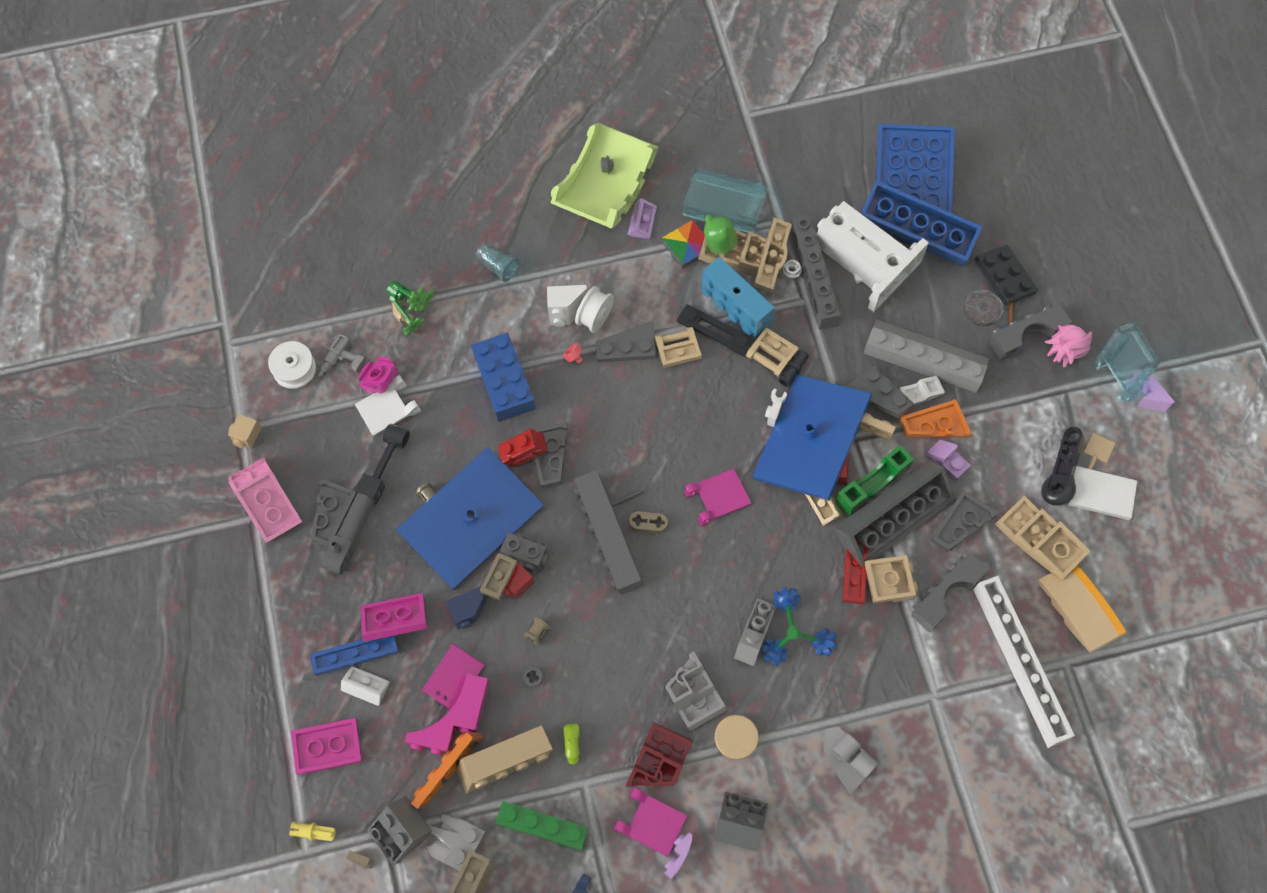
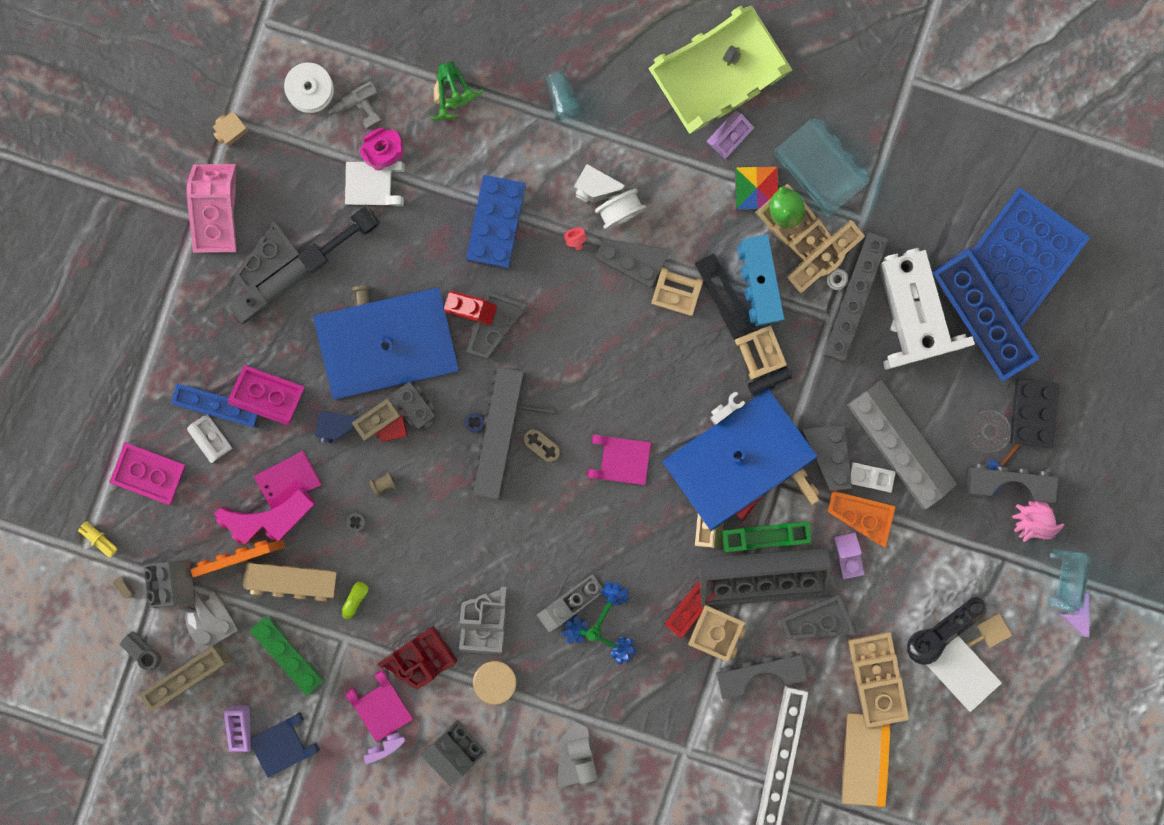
camera: 30 degrees right, 20 degrees up
none -> dark blue bush [465,413,484,432]

